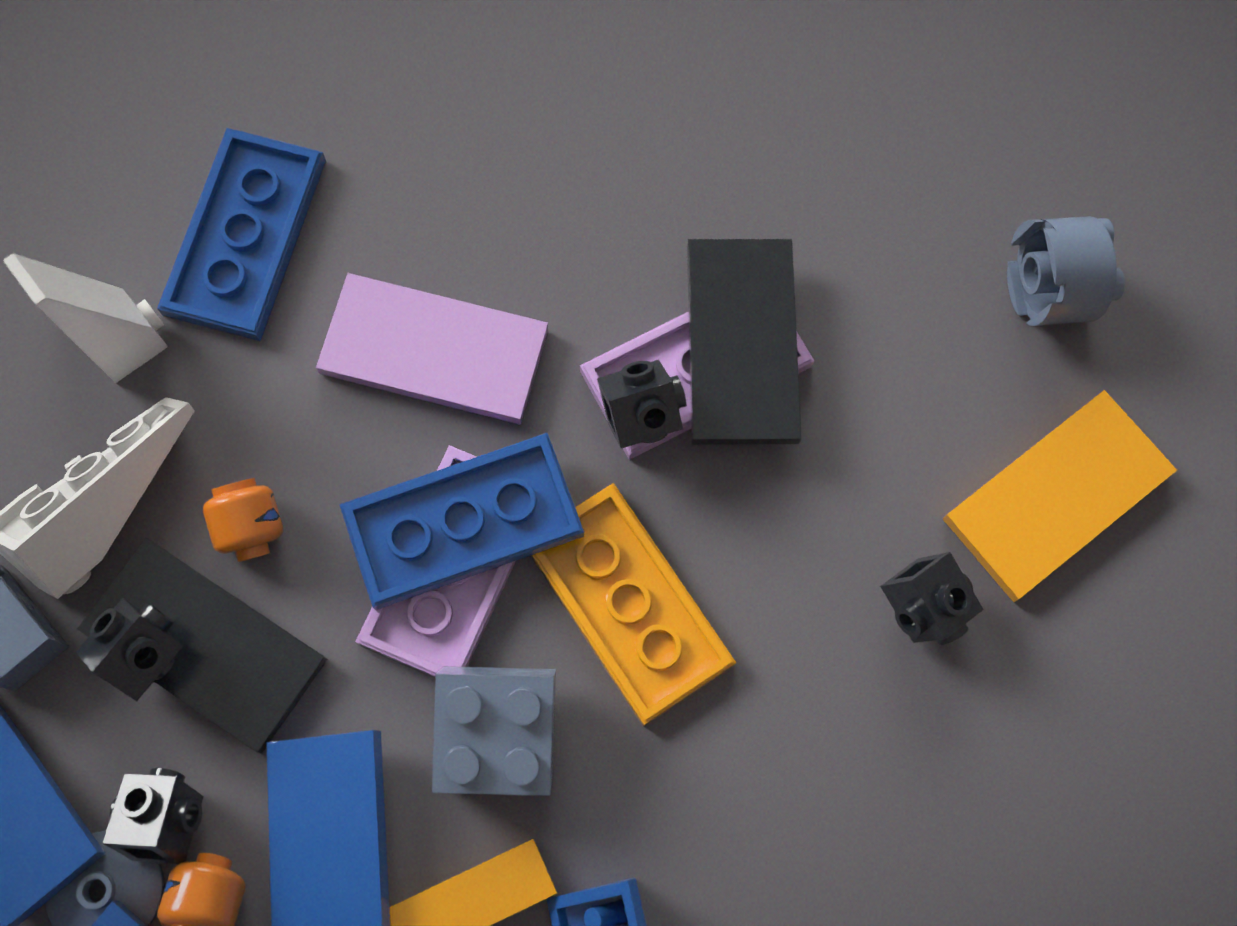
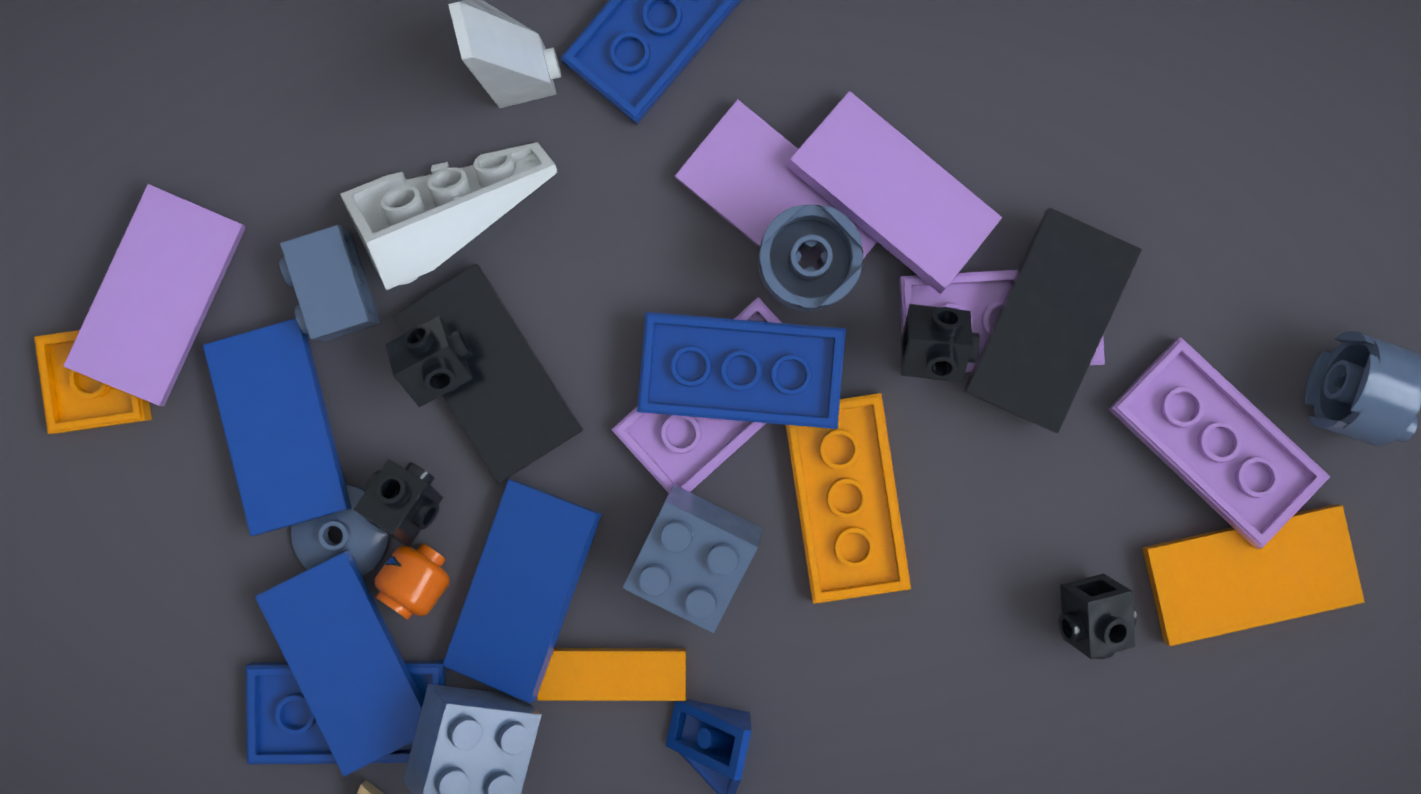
camera: 25 degrees right, 15 degrees up
orange head [203,478,283,562] -> none
none -> sand blue brick [758,205,863,312]
none -> lavender tile [786,91,1002,293]
none -> lavender tile [1108,337,1330,549]

